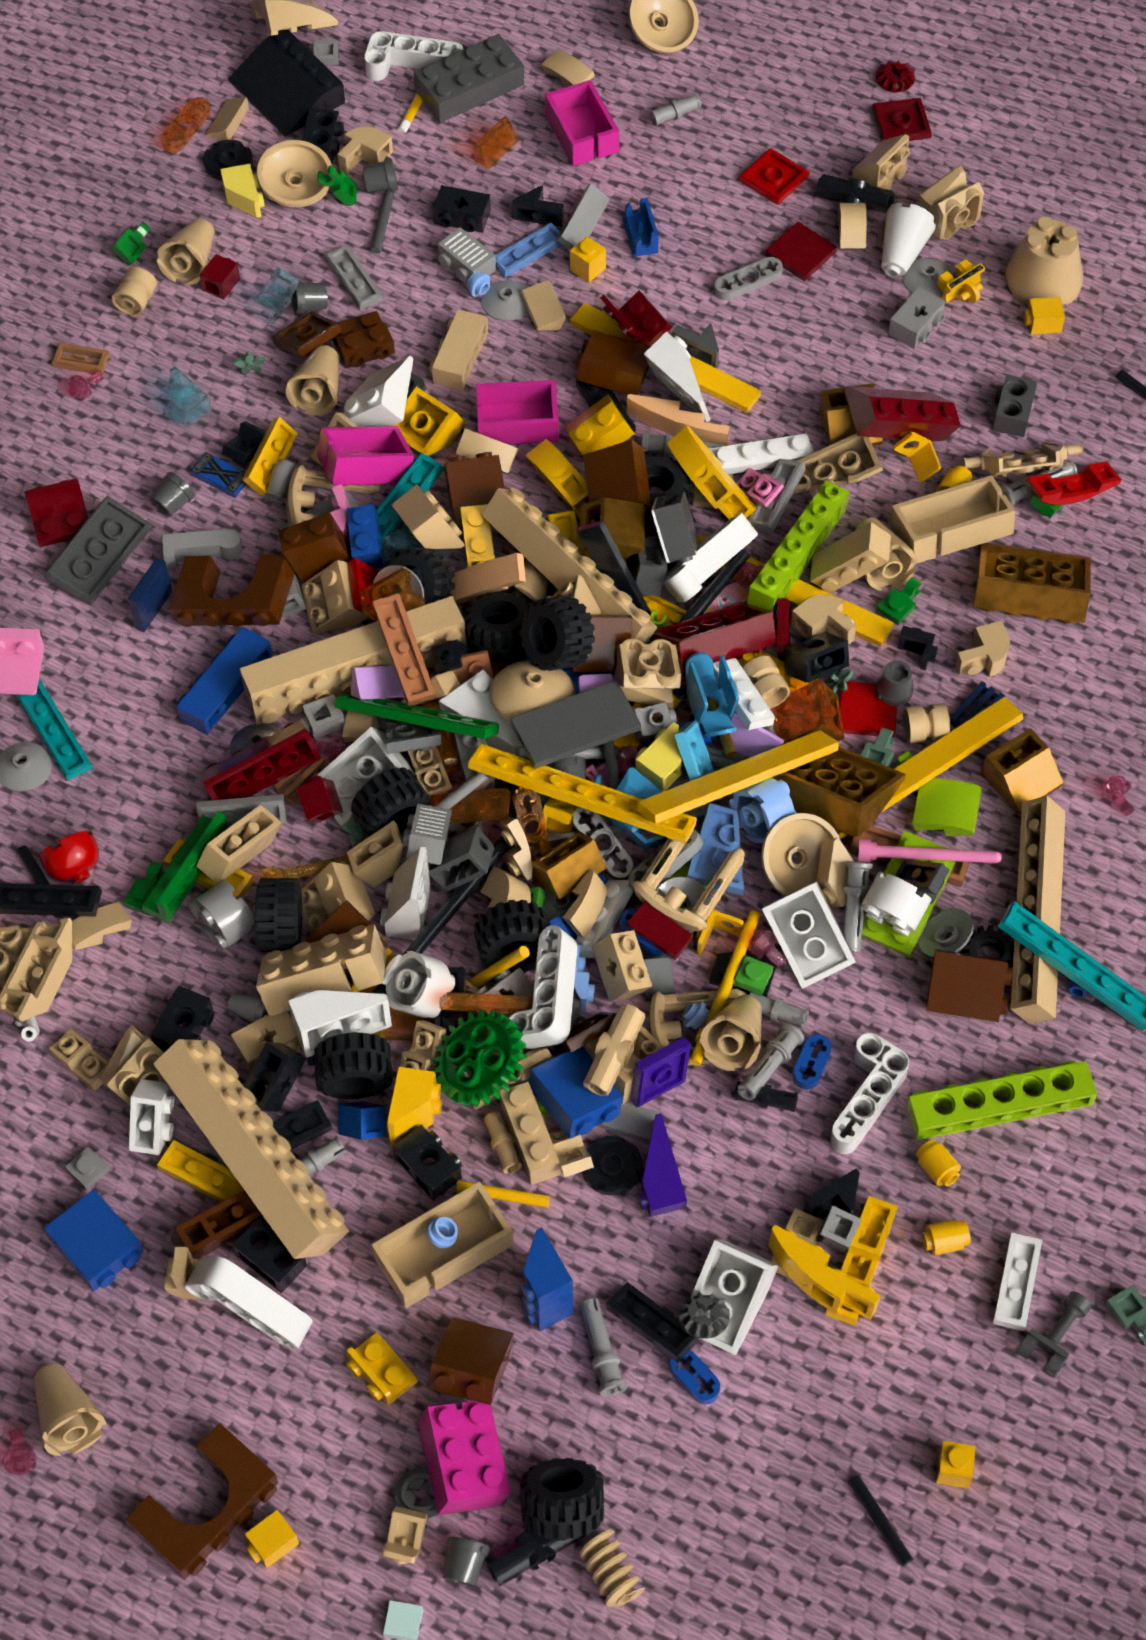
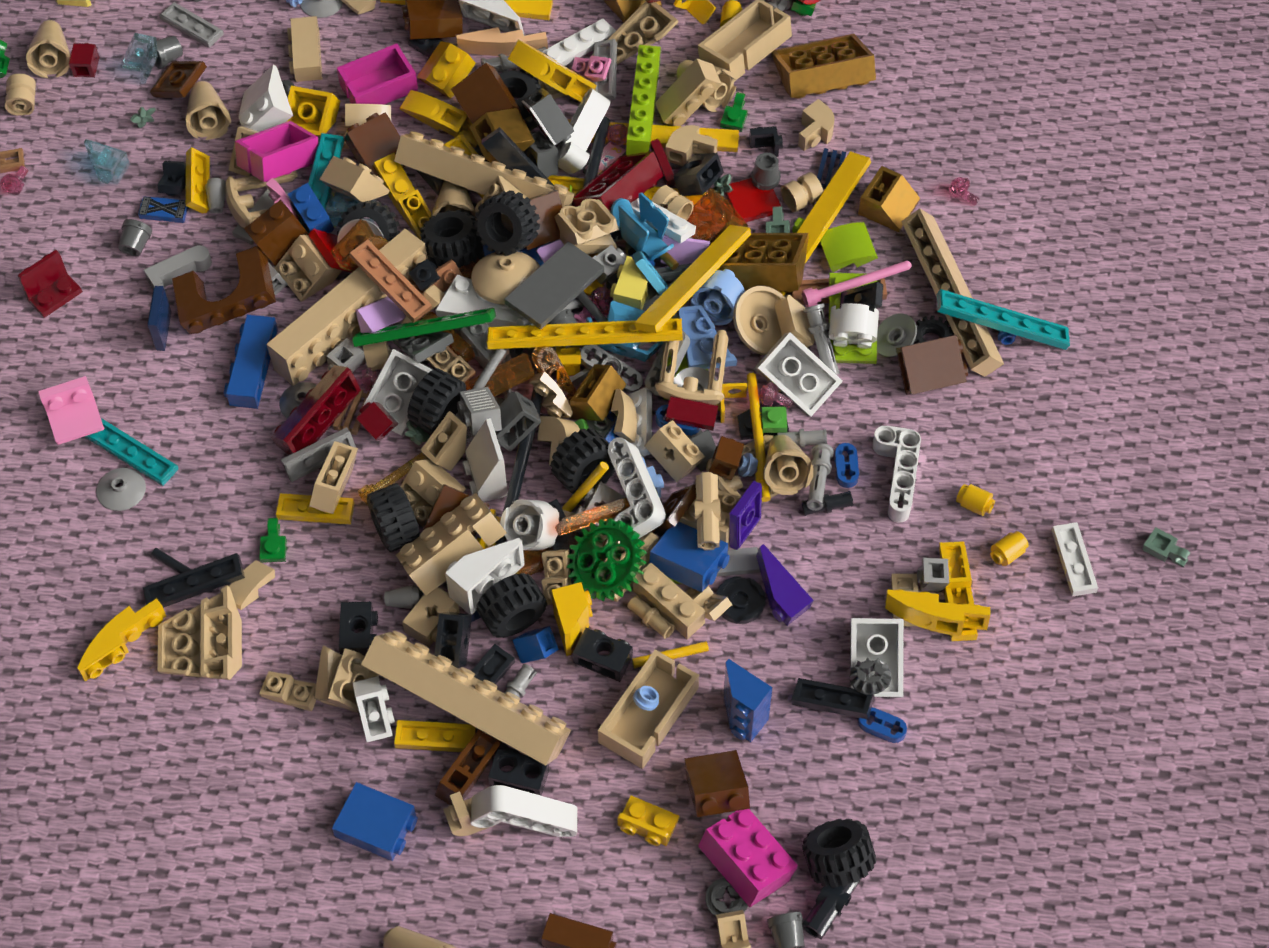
camera: 25 degrees left, 0 degrees up
white arm [15,1017,40,1042] -> none
red cylinder [38,830,99,884] -> none
dark grey tile [44,496,152,606] -> none
light grey plate [65,1147,110,1191] -> none
green fence [142,811,228,923] -> none
light grey brick [188,880,255,950] -> none
reddish brown plate [332,311,395,368] -> none
light nougat slope [450,553,526,604] -> none
light grey pin [579,1298,628,1397] -> none
tan piece [579,1529,645,1608] -> none
black slope [803,1168,860,1218] -> none
black bar [848,1475,914,1567] -> none
lime brick [906,1060,1097,1141] -> none
yellow brick [936,1441,976,1489] -> none
dark grey bar [1017,1291,1092,1378] -> none
none -> reddish brown brick [709,436,744,480]

